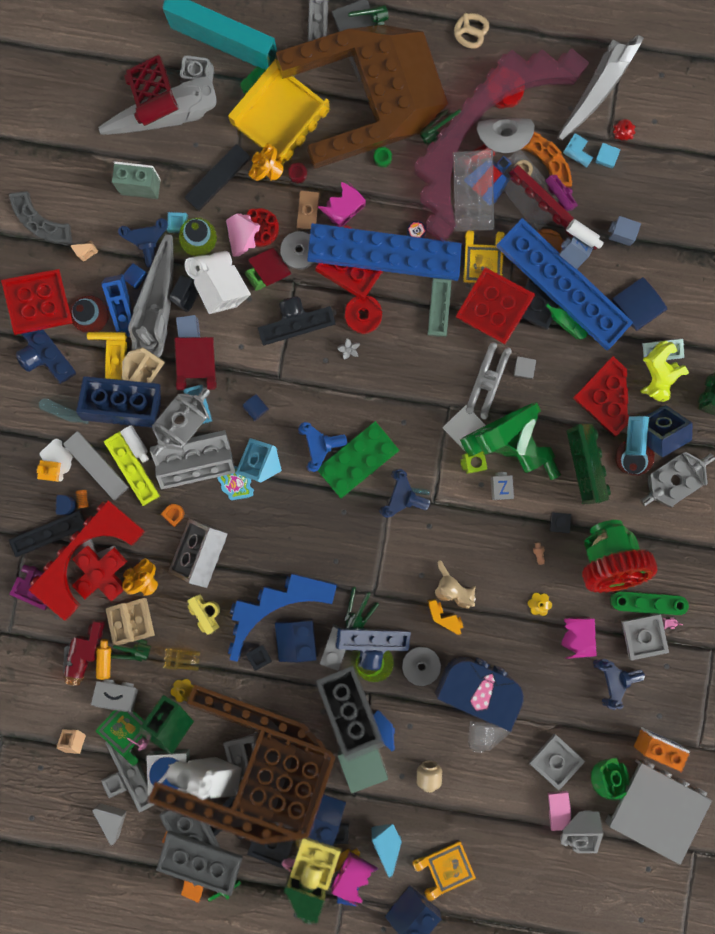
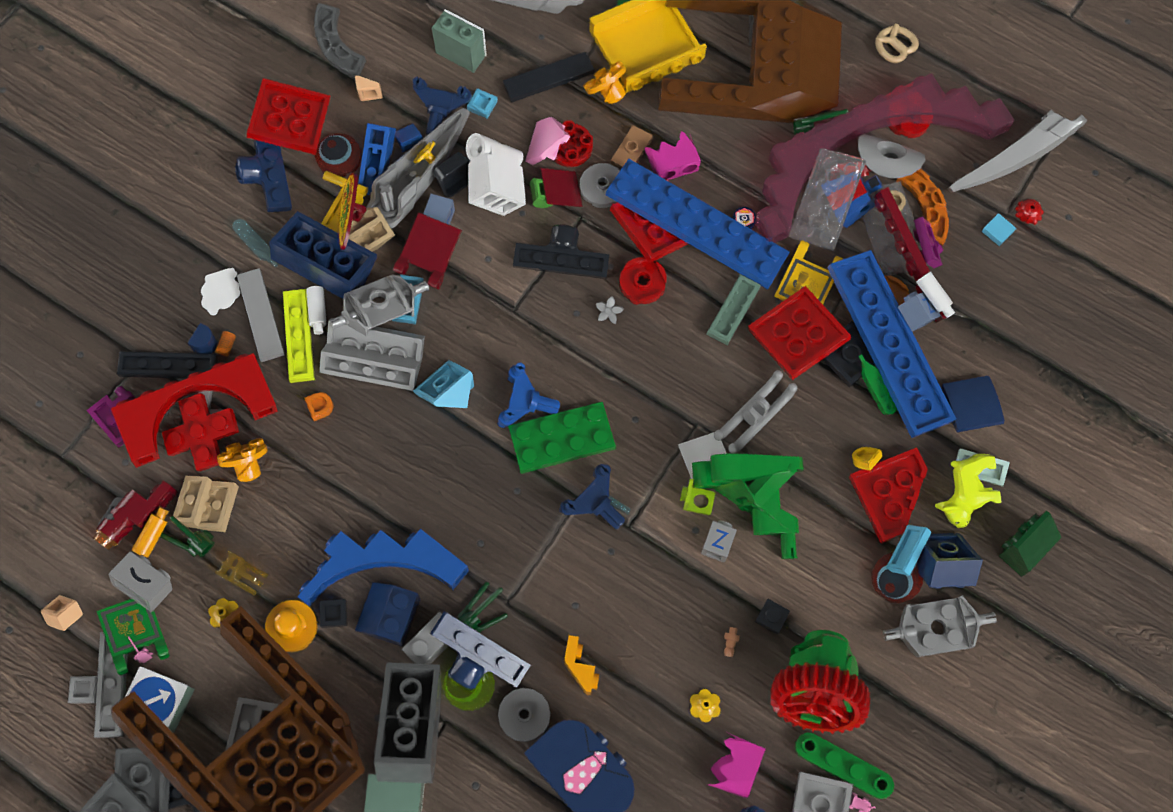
camera: 20 degrees right, 15 degrees down
light orange tile [37,460,61,482] -> none
light grey slope [92,803,127,845] -> none
dark green slope [139,695,194,755] -> none
white piece [167,757,242,799] -> none
flat silver slope [168,518,228,588] -> none
tile [179,218,217,256] -> none
light yellow plate [187,594,220,635] -> none
sticker [218,466,254,500] -> none
dark blue brick [242,394,270,421] -> none
dark red tile [288,163,307,183] -> none
green tile [373,147,392,168] -> none
blue slope [374,710,395,751] -> none
tan animal [435,560,476,609] -> none
light grey tile [513,357,536,379] -> none
medium azure piece [563,134,593,167] -> none
dark green slope [566,424,611,505] -> none
sand blue brick [608,216,641,246] -> none
none -> light orange plate [265,600,318,652]
none -> shield [339,172,367,250]
none -> yellow plant [413,141,436,165]
none -> yellow tile [852,447,882,470]

